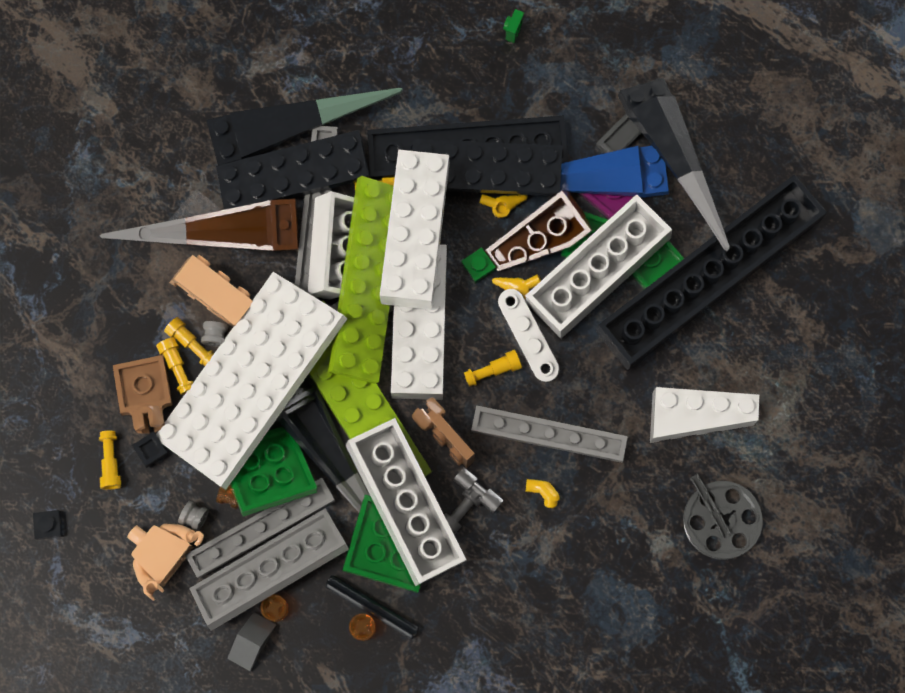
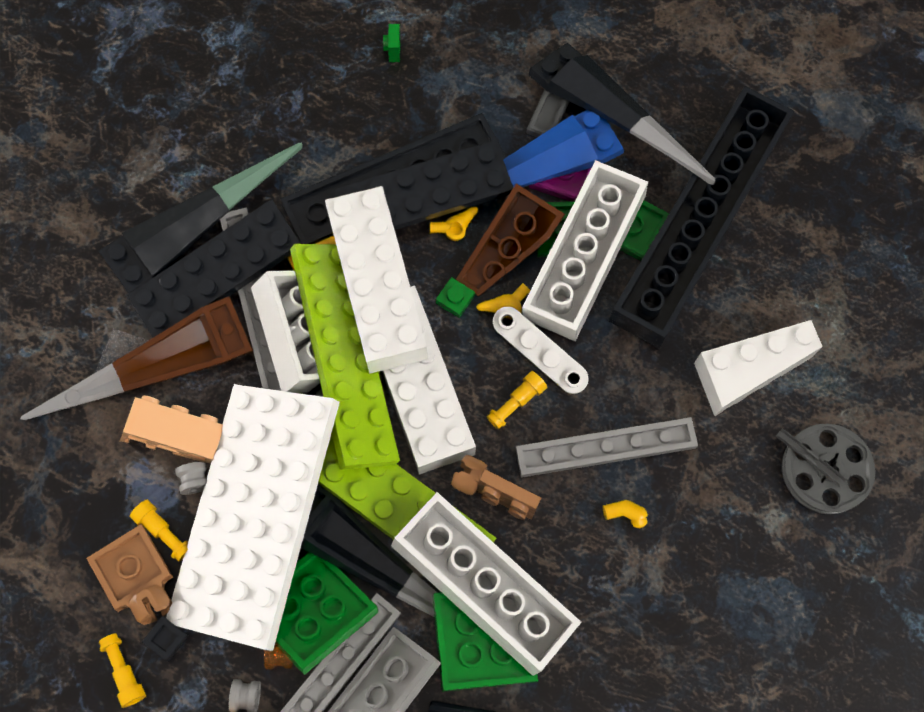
camera: 25 degrees left, 5 degrees down
yellow piece [164,317,214,366] -> none
flat silver bar [444,467,503,535] -> none

